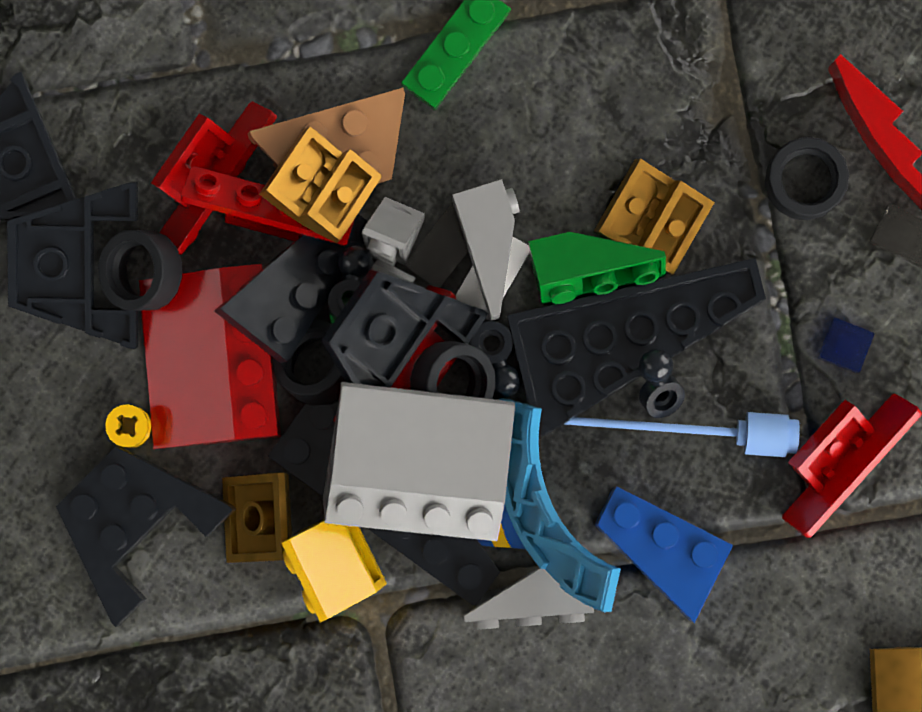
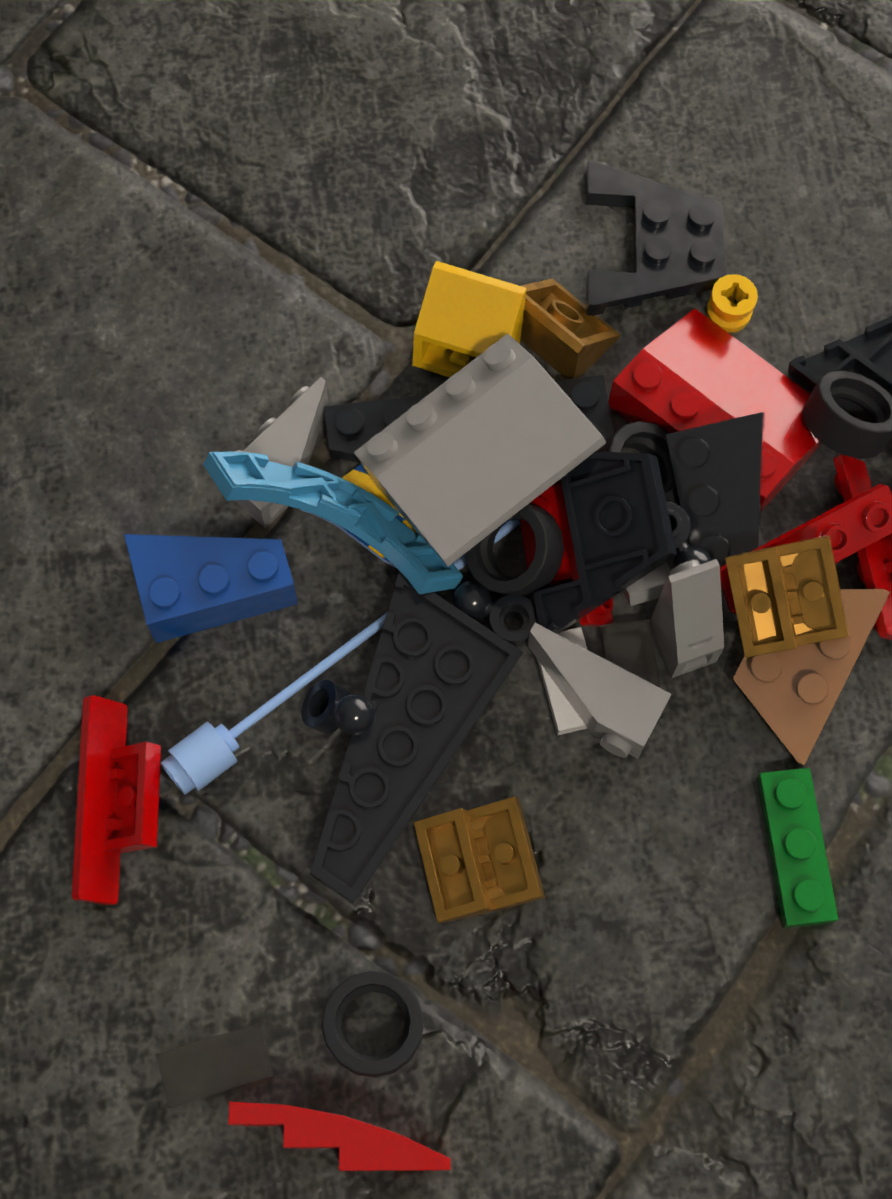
camera: 140 degrees right, 15 degrees down
green slope [528,232,666,305] -> none
clear blue plate [818,318,875,374] -> none

